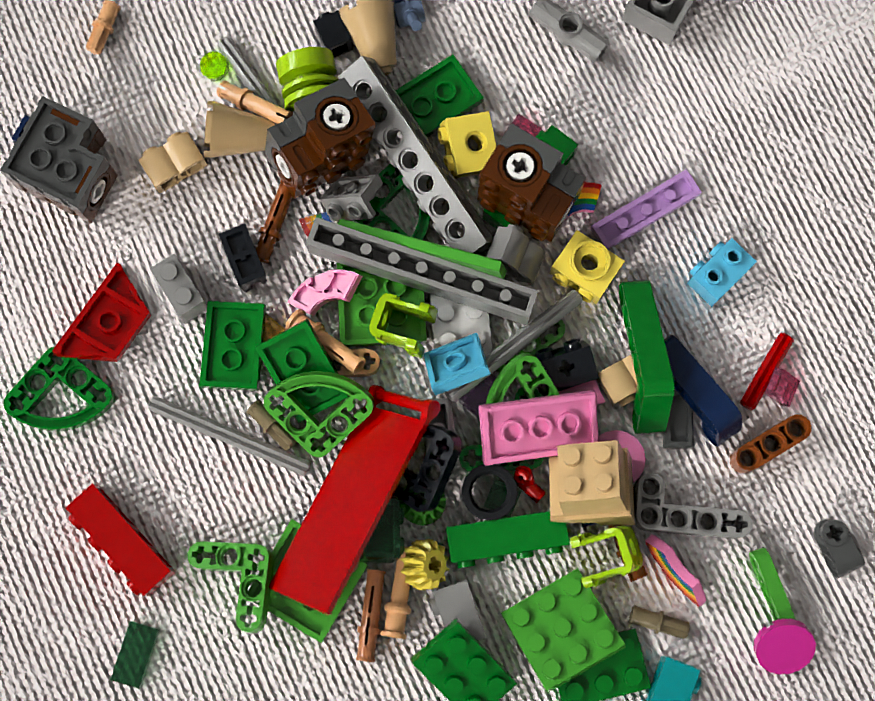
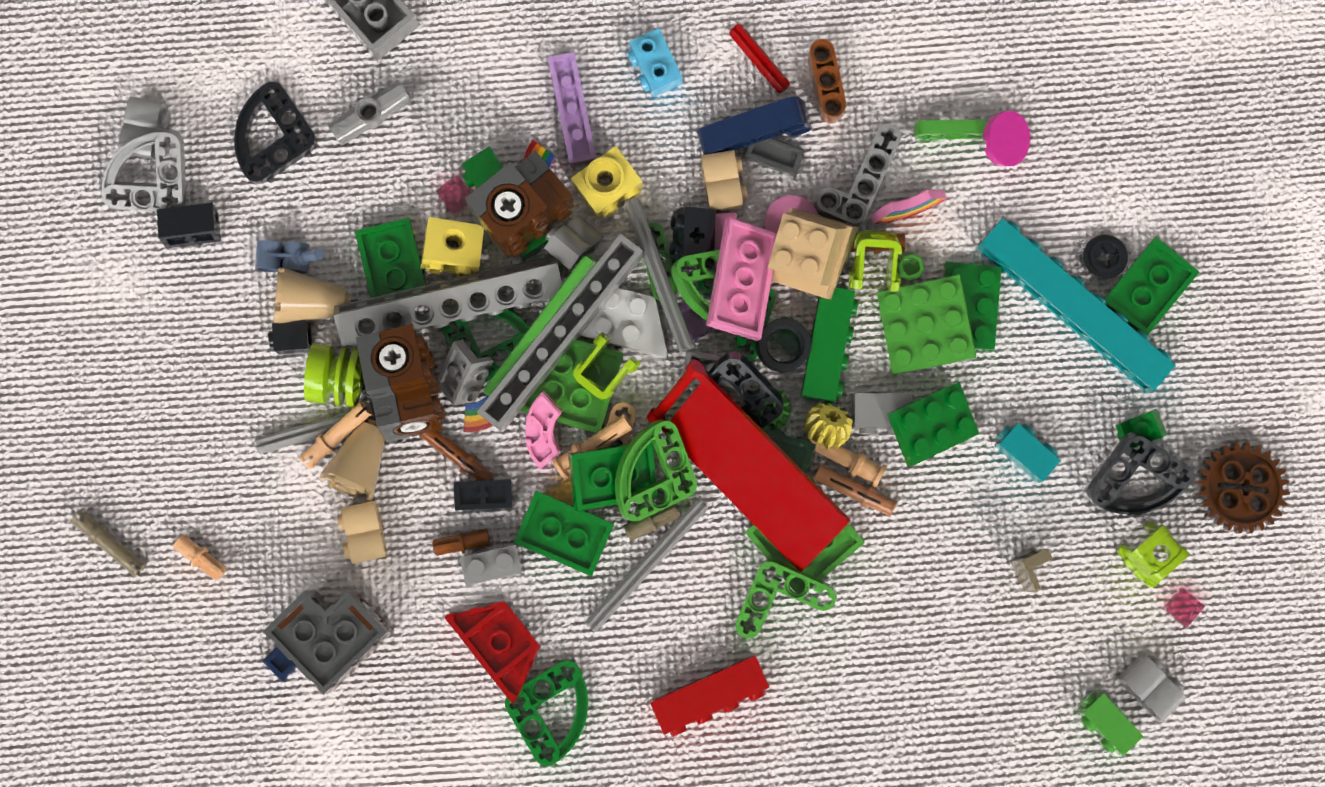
camera: 70 degrees left, 5 degrees up
clear green tile [110,621,160,689] -> none
clear neon green tile [200,52,229,81] -> none
medium azure tile [424,333,490,396] -> none
red arm [514,465,546,503] -> none
green beam [619,280,674,434] -> none
dark tan axle [629,605,690,639] -> none
clear pink tile [765,367,800,407] -> none
dark grey piece [813,519,865,579] -> none
none -> dark orange axle [432,528,490,556]
none -> bright green tile [897,253,925,282]

